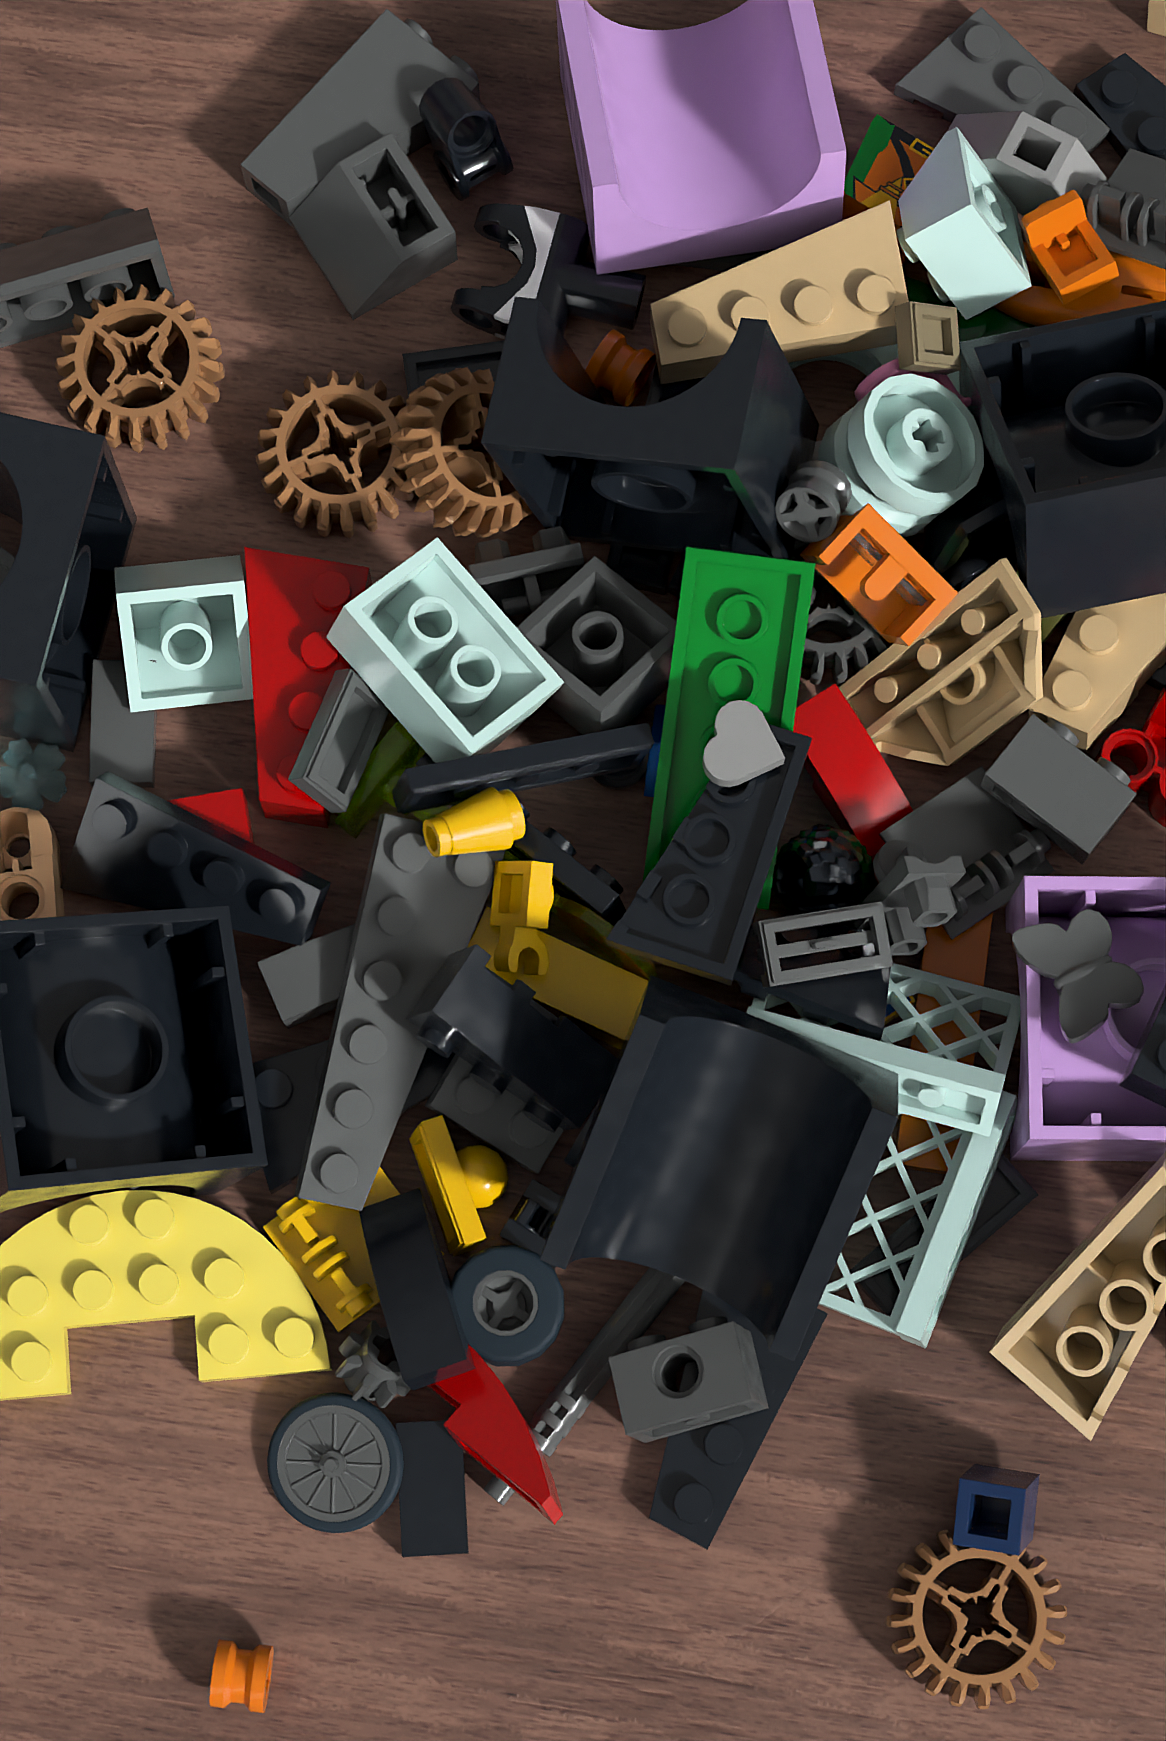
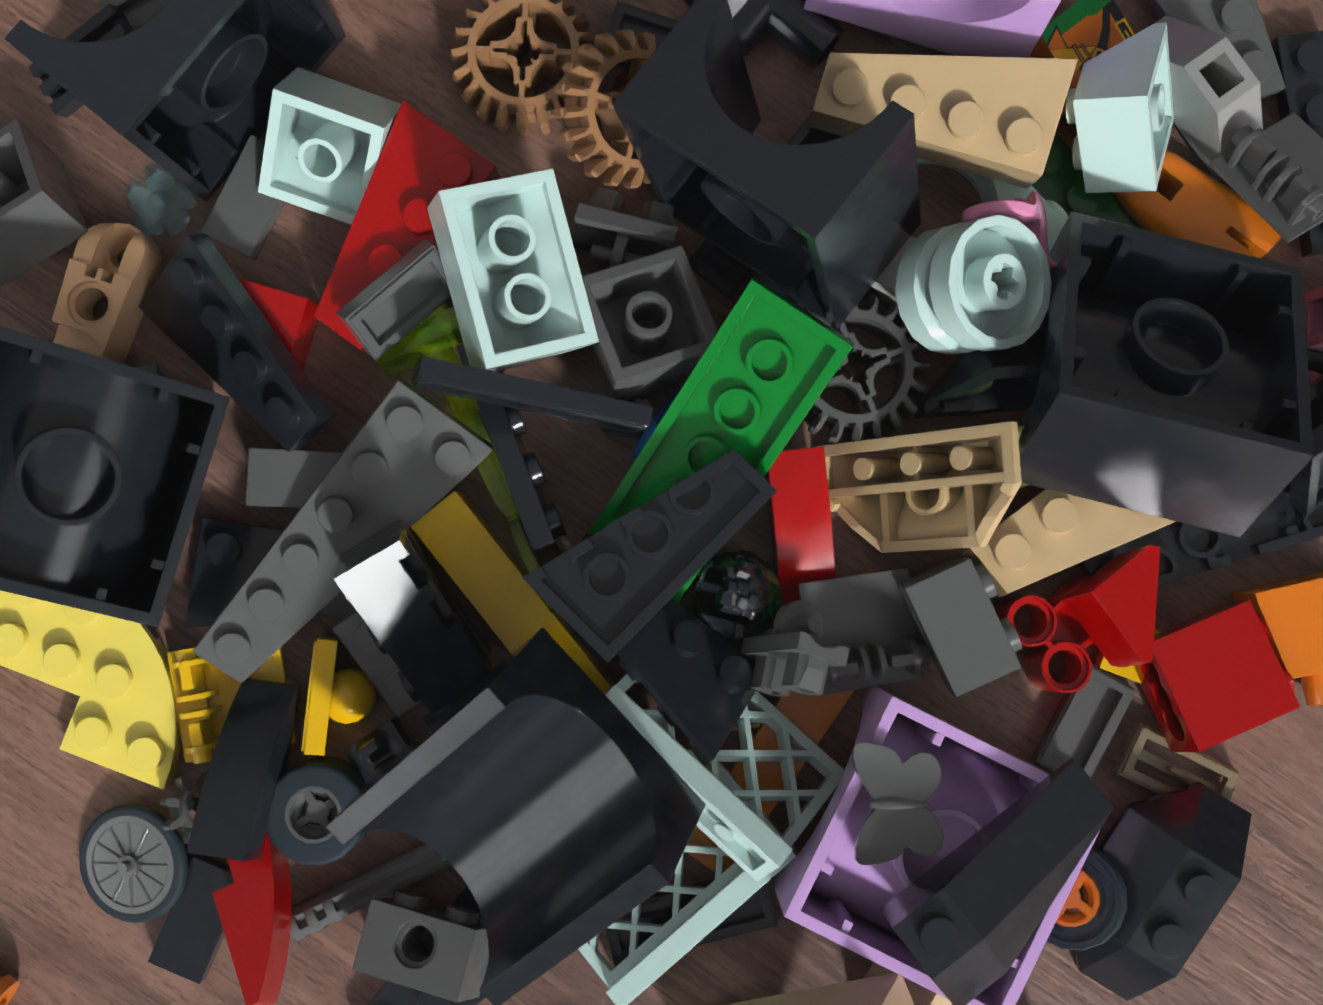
camera: 25 degrees right, 10 degrees up
yellow cone [423,787,525,858] -> none
yellow plate [490,861,554,975] -> none
orange wheel [585,329,656,407] -> none
light grey tile [702,700,785,787] -> none
dark grey tile [752,902,893,988] -> none
dark grey wheel [775,460,852,542] -> none
orange window [799,503,958,646] -> none
dark tan tile [895,301,961,375] -> none
orange bracket [1021,190,1119,305] -> none

